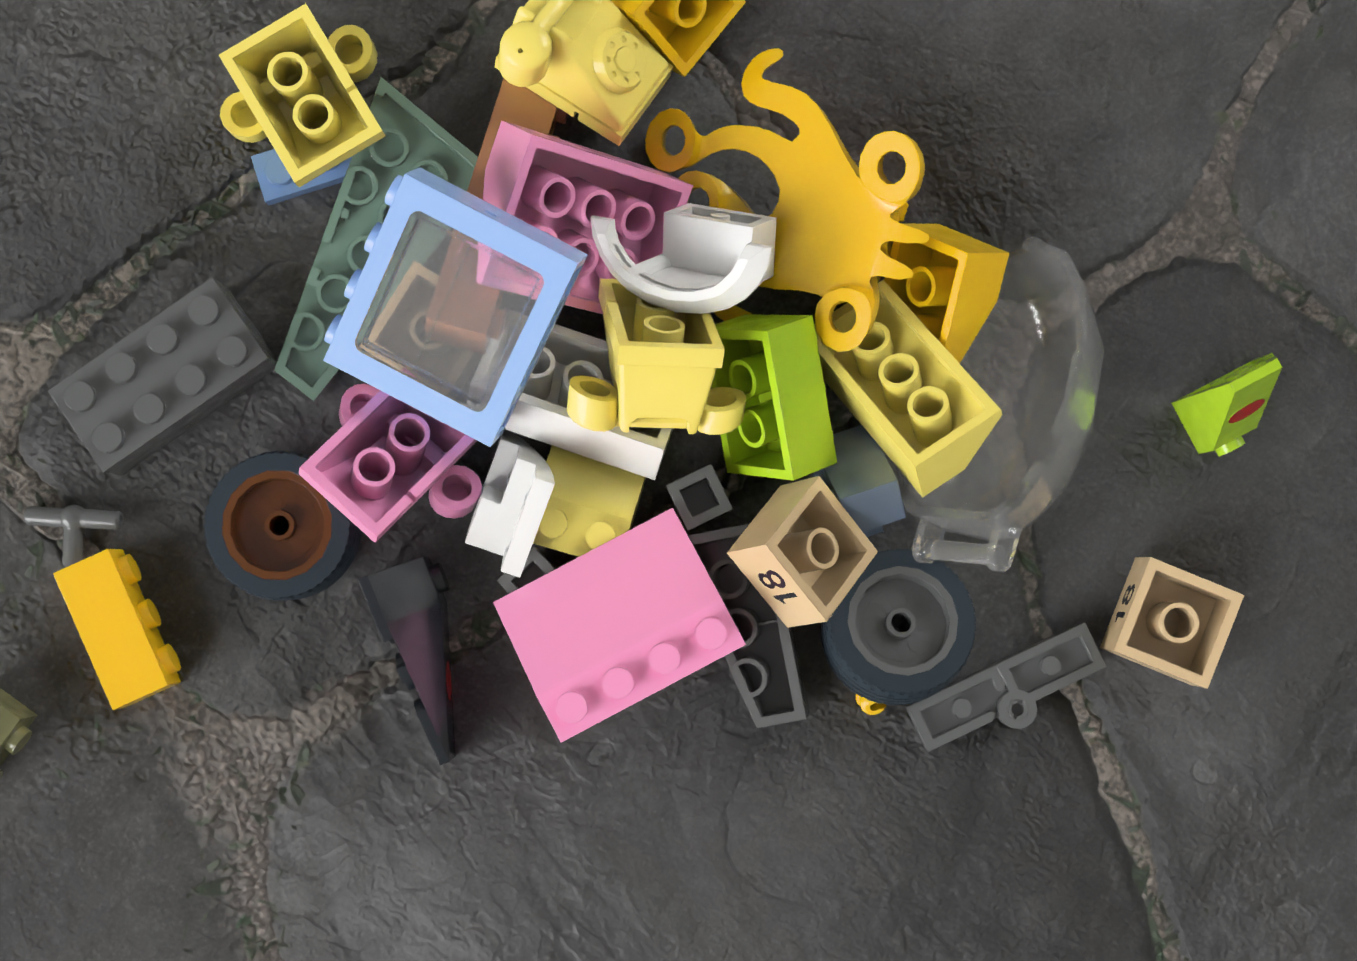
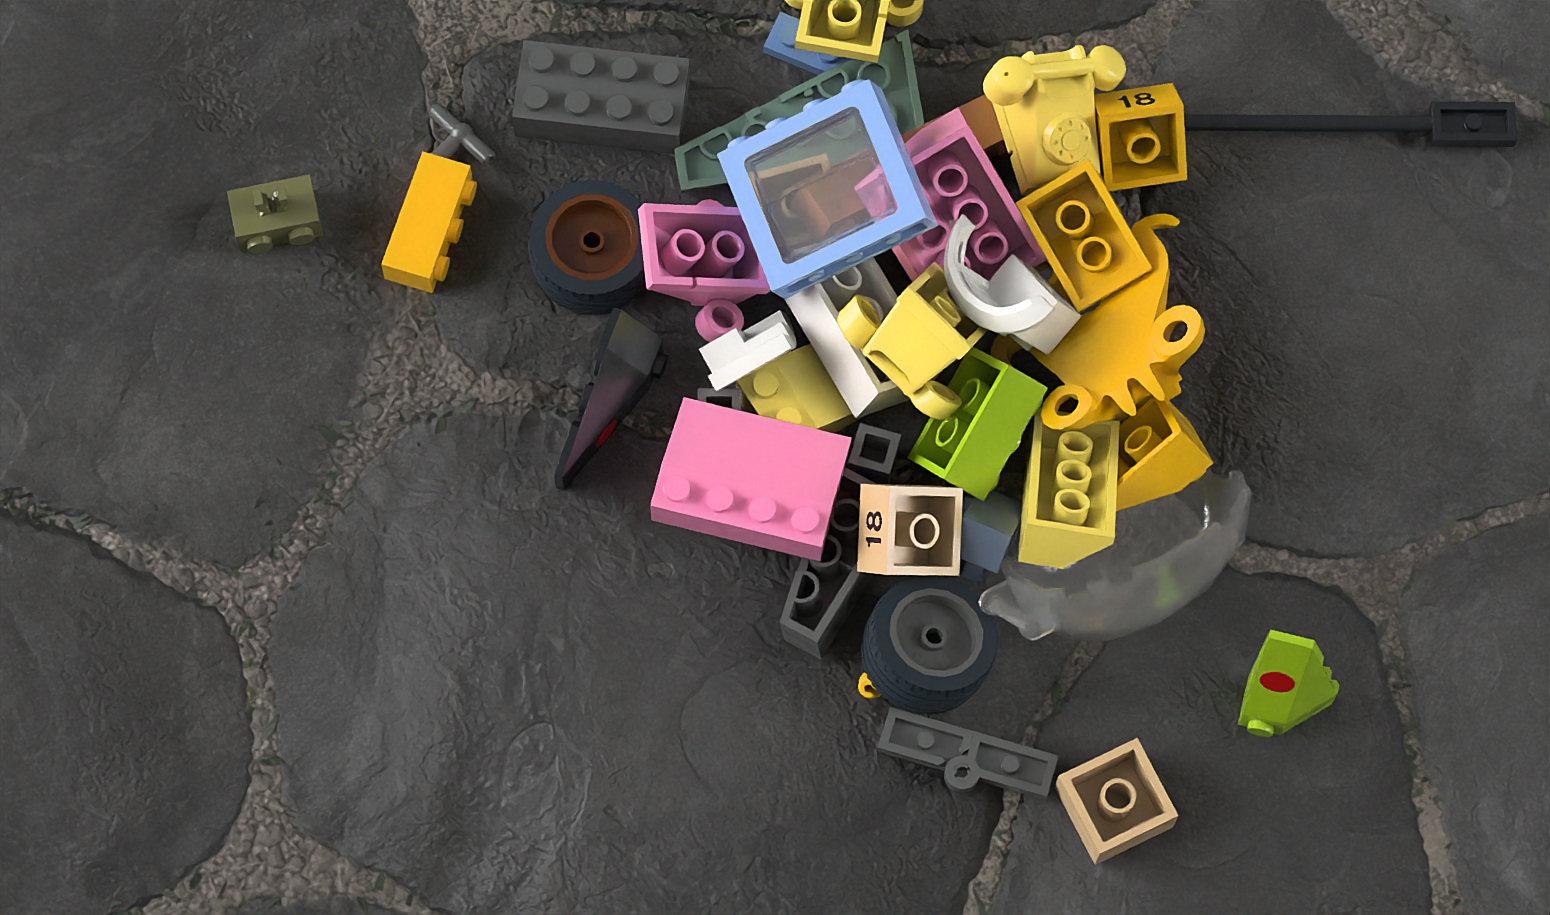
camera: 40 degrees right, 15 degrees down
none -> yellow slope [1015,159,1153,313]

